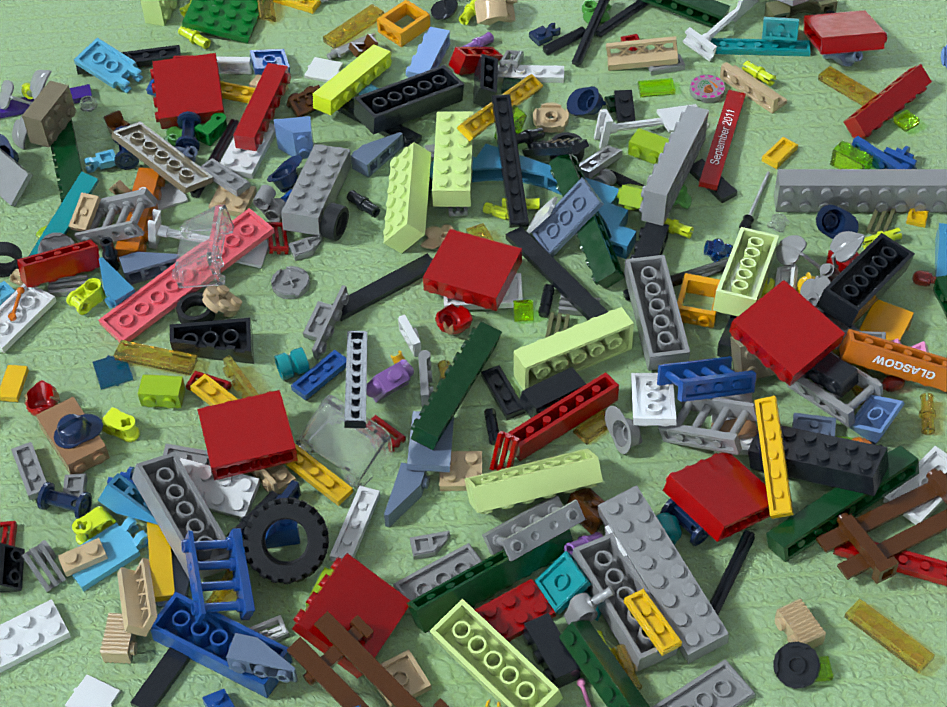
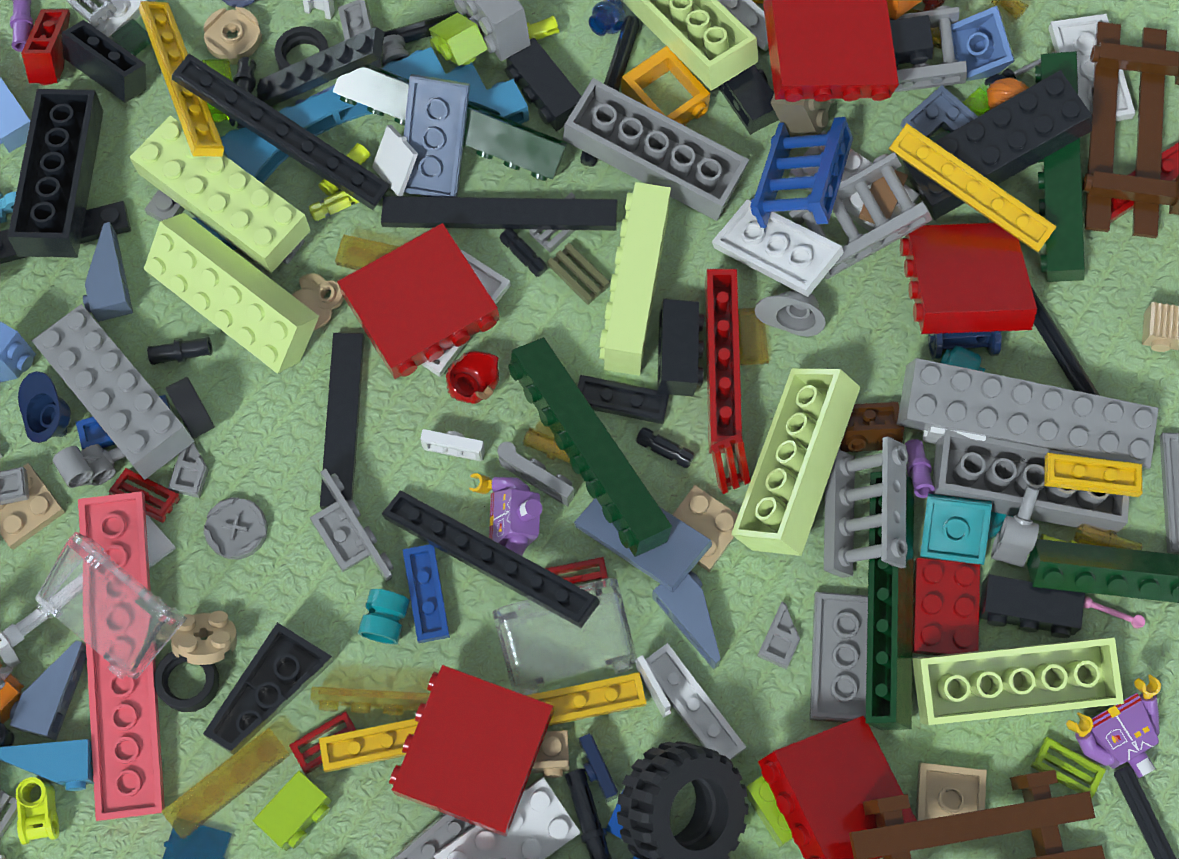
camera: 55 degrees left, 20 degrees up
clear neon green plate [513,299,534,322] -> none
none -> white piece [635,655,671,718]

